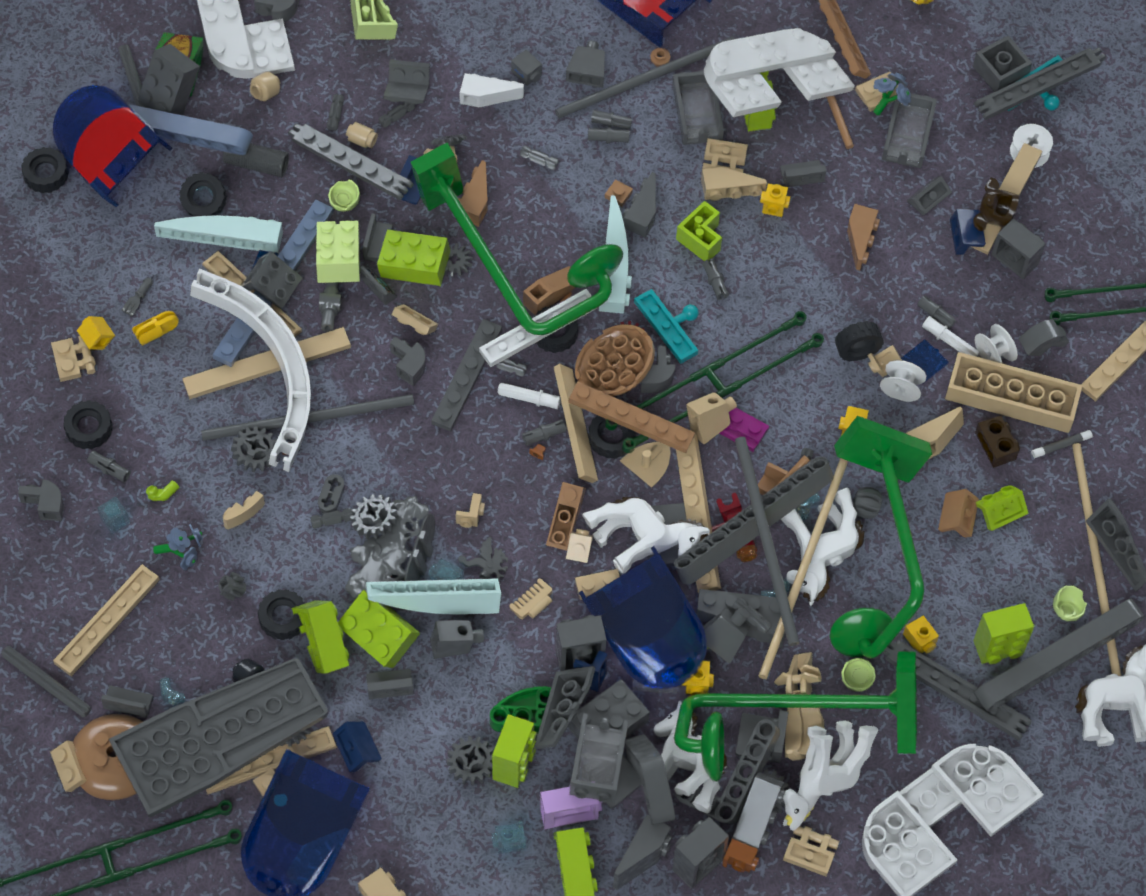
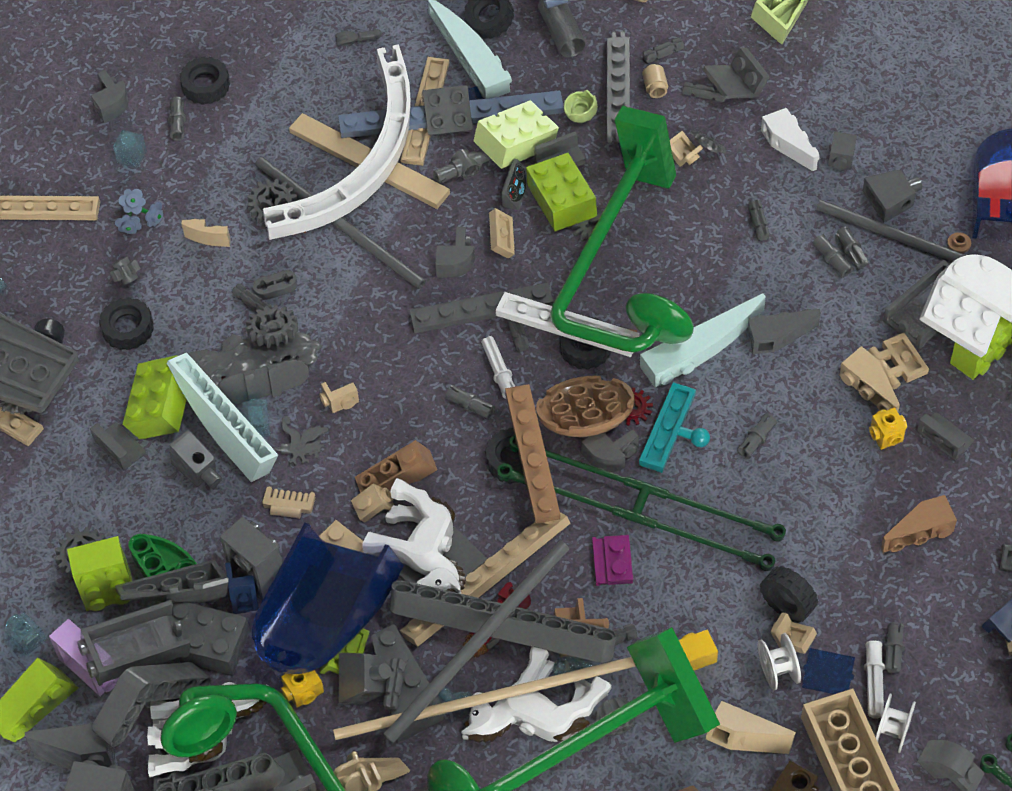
camera: 60 degrees right, 5 degrees down
tan plate [51,336,96,382] -> none
yellow brick [76,316,115,350] -> none
yellow arm [132,311,179,346] -> none
lime arm [146,480,179,501] -> none
lime wedge [291,600,349,674] -> none
dark blue panel [332,721,382,772] -> none
medium nougat slope [458,160,488,226] -> none
medium nougat slope [523,266,576,316] -> none
dark orange piece [529,444,546,460] -> none
tan tile [554,364,598,483] -> none
medium nougat plate [605,179,633,207] -> none
tan shield [620,442,670,488] -> none
lime brick [676,201,722,262] -> none
tan torso [686,393,737,444] -> none

